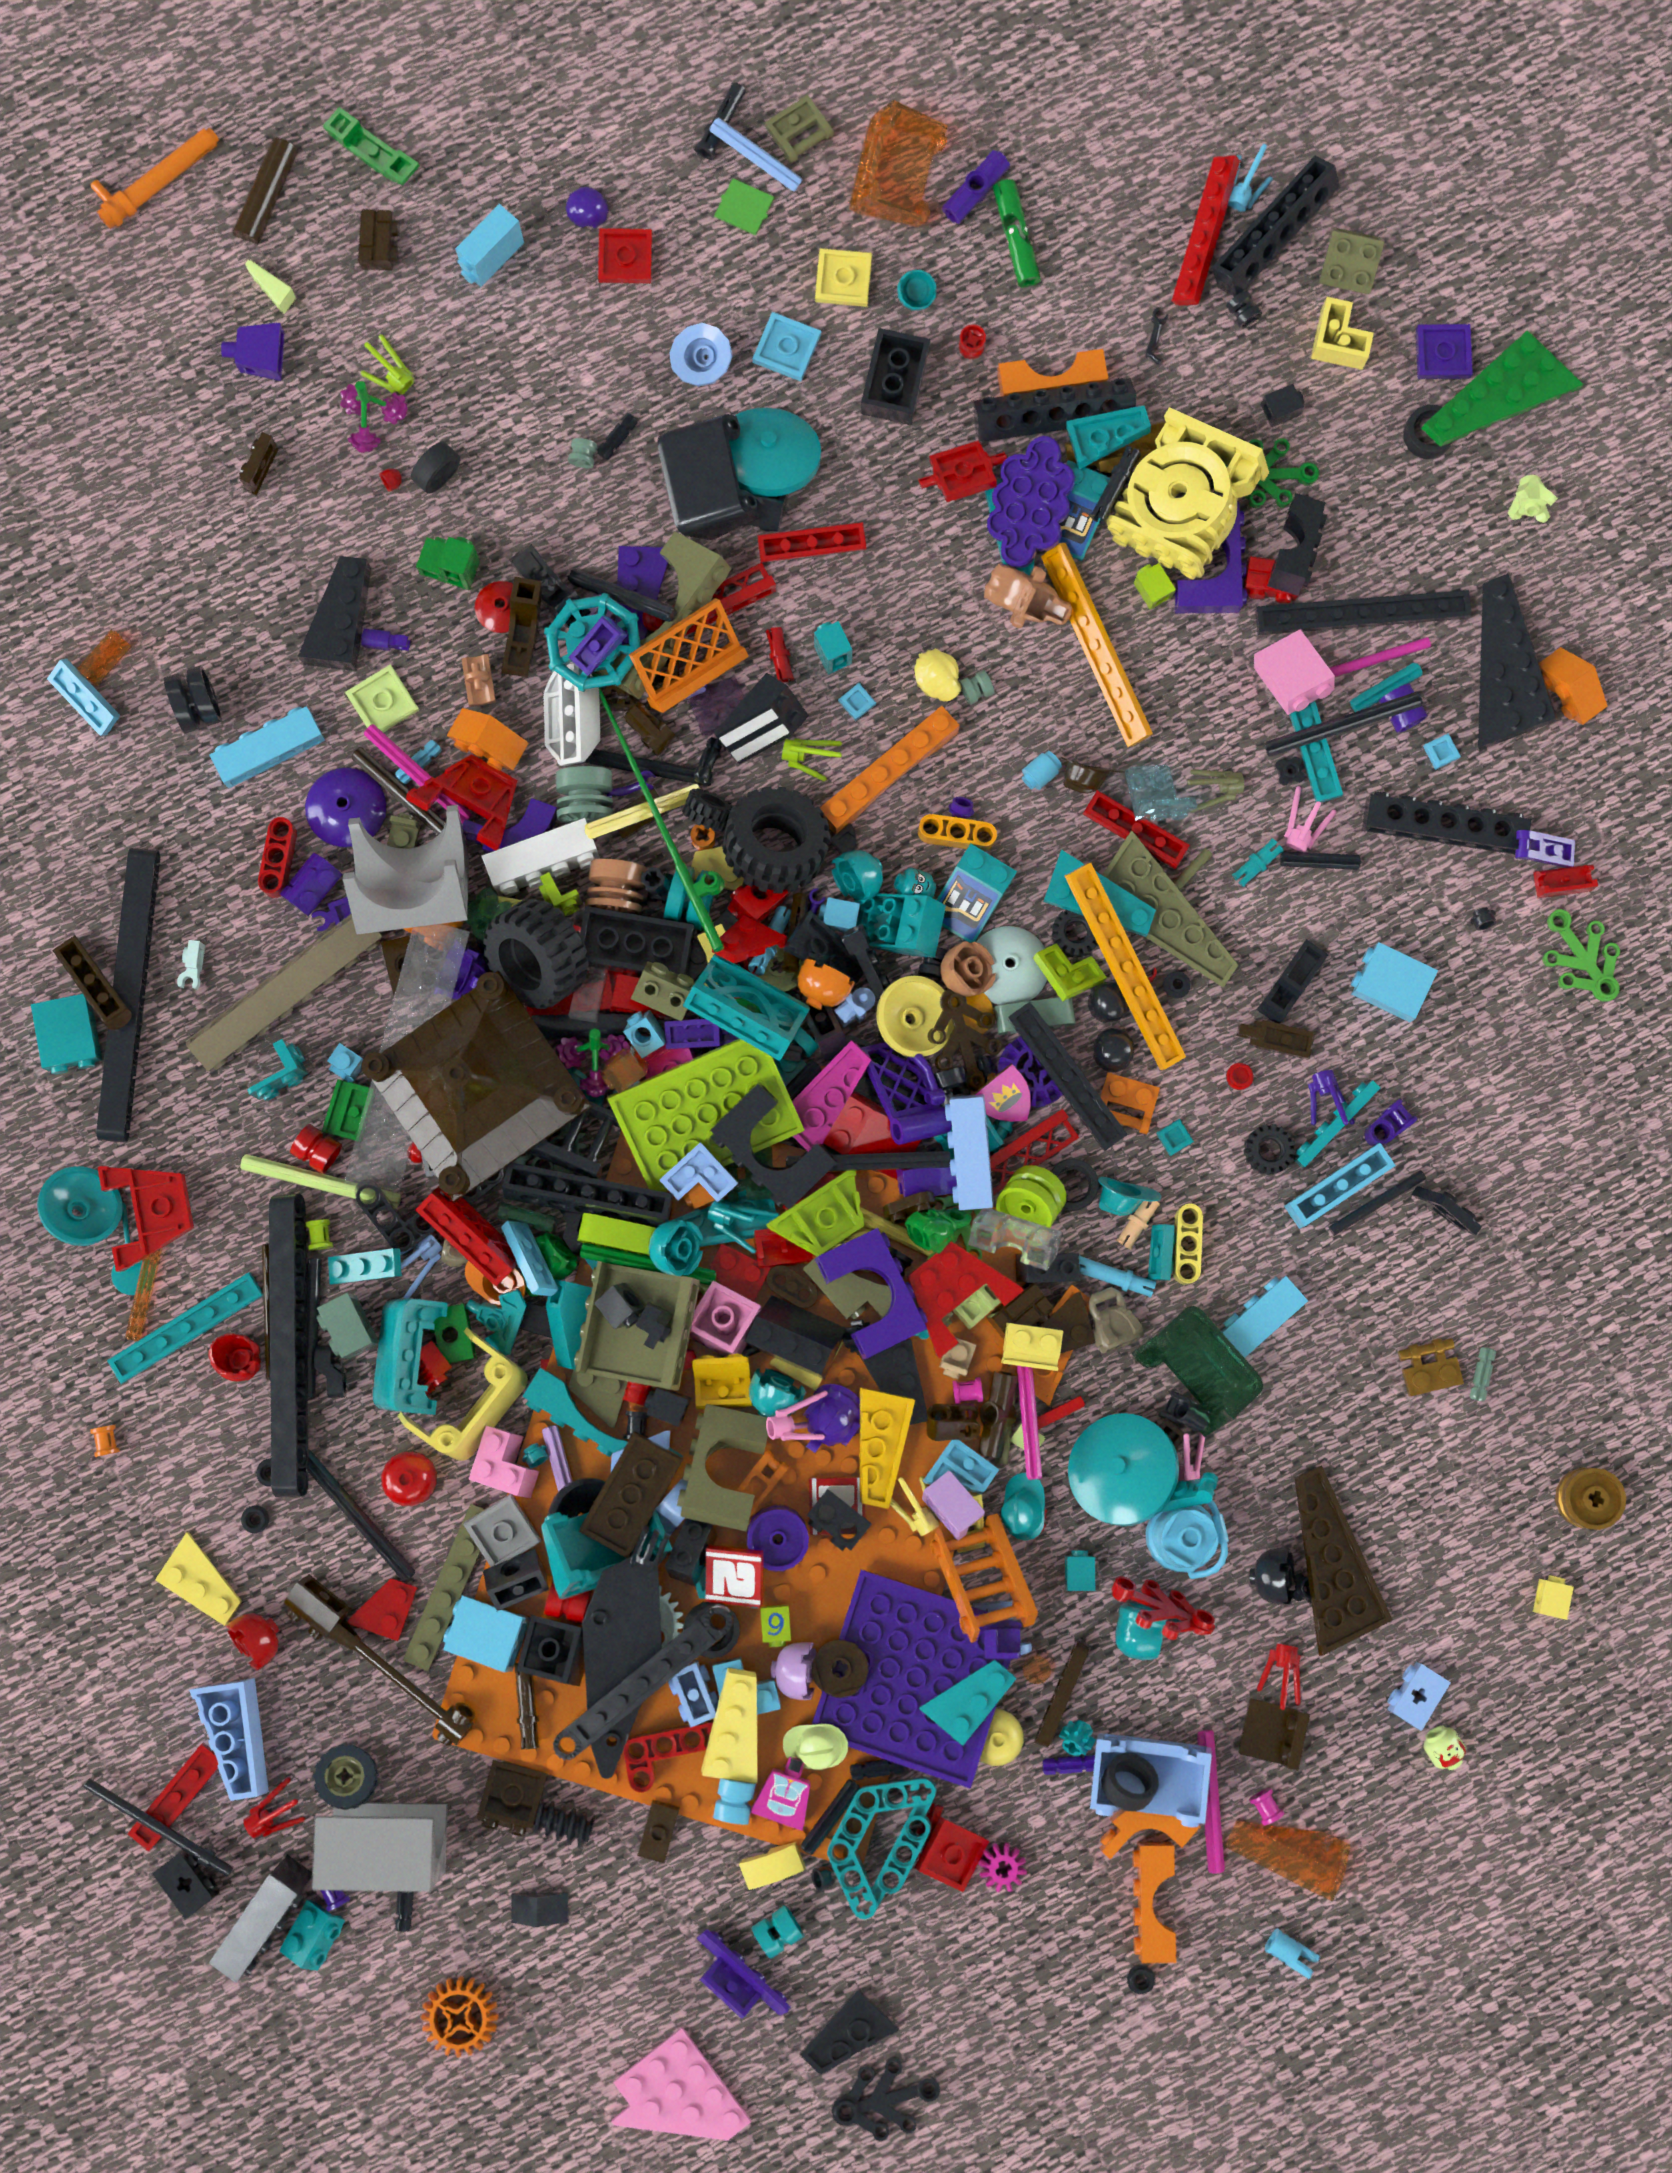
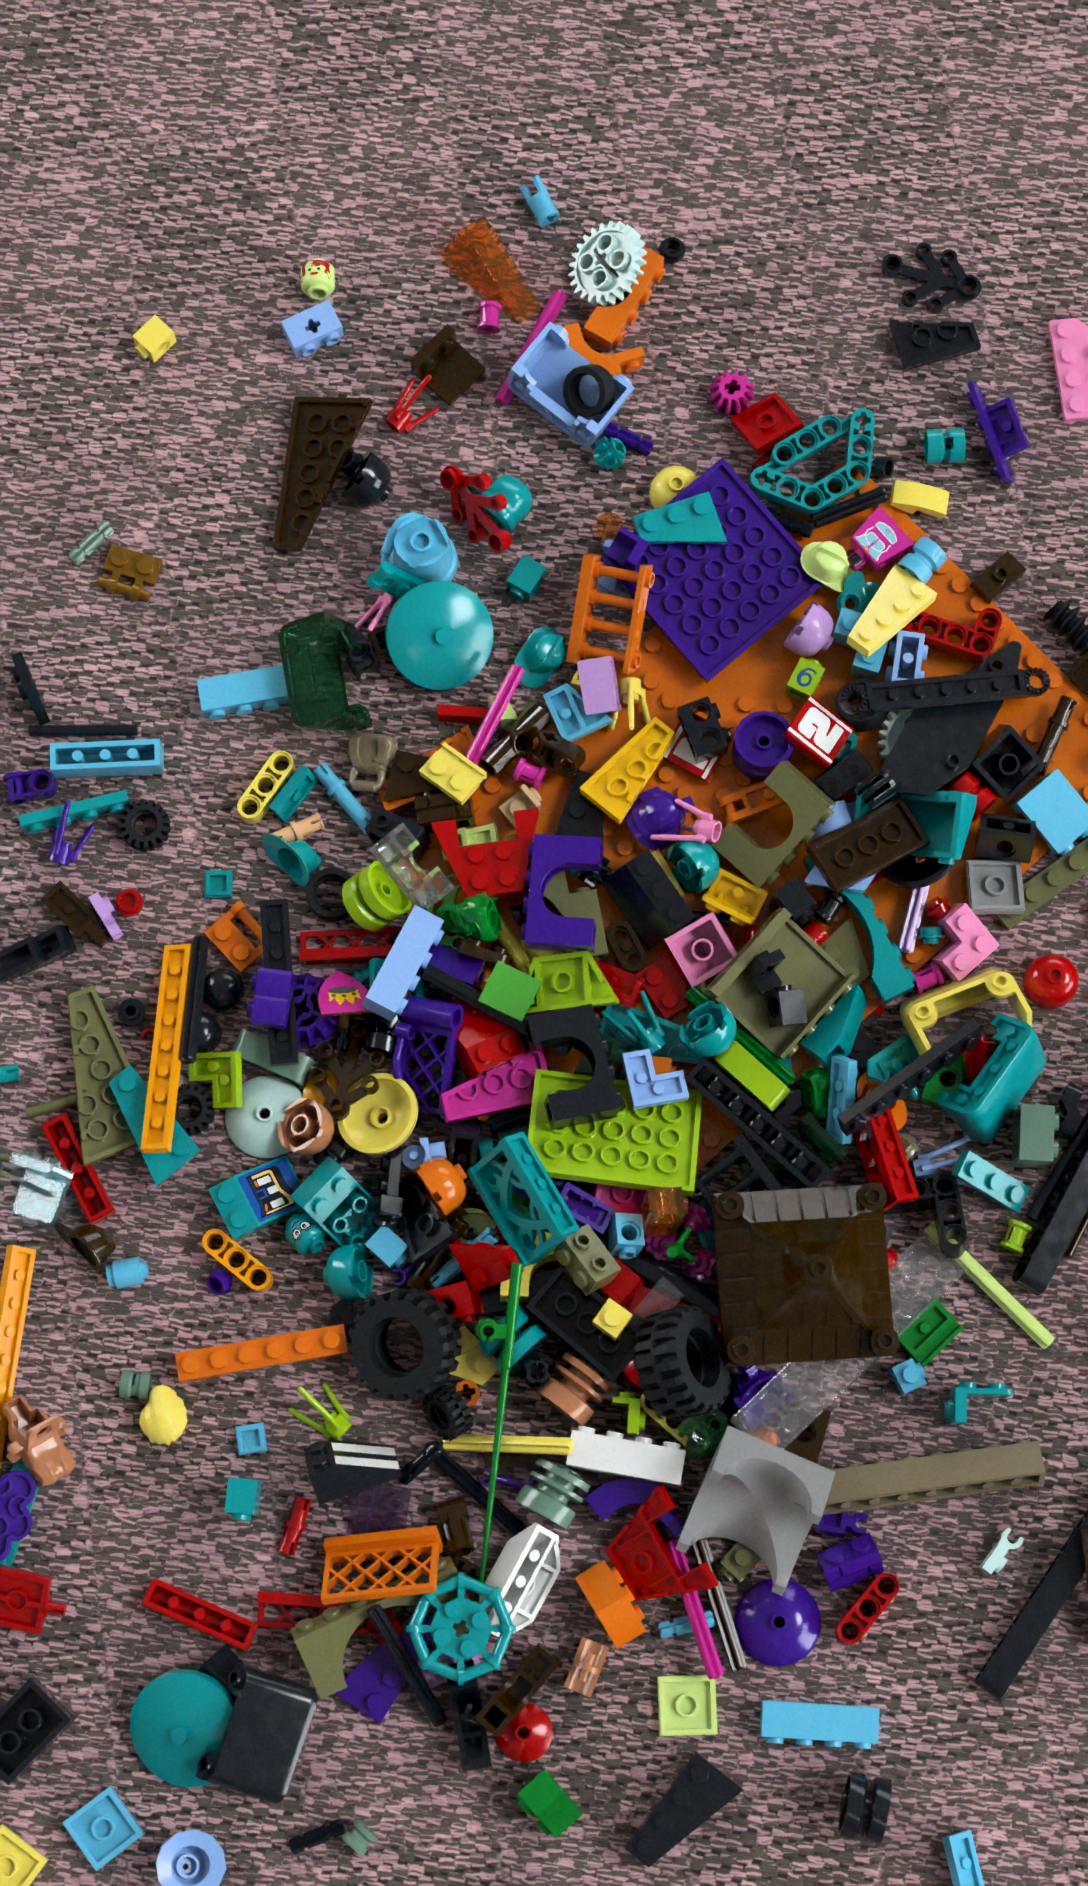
camera: 145 degrees left, 5 degrees down
red wheel [290,1124,342,1174] -> none
dark purple bar [361,628,411,651] -> none
dark purple slope [568,616,628,676] -> none
dark brown plate [812,1639,869,1698] -> none
dark brown beam [1034,1640,1090,1748] -> none
pearl gold wheel [1555,1467,1626,1530] -> none
none -> lavender plate [88,892,124,941]
none -> black axle [179,935,209,1064]
none -> dark purple brick [247,967,294,1030]
none -> bright green piece [478,960,542,1023]
none -> light aqua gear [568,221,647,307]
none -> light yellow brick [592,1298,633,1341]
none -> teal plate [836,571,882,613]
none -> black plate [837,1019,981,1136]
none -> dark pink bush [912,962,944,995]
none -> red plate [924,896,951,921]

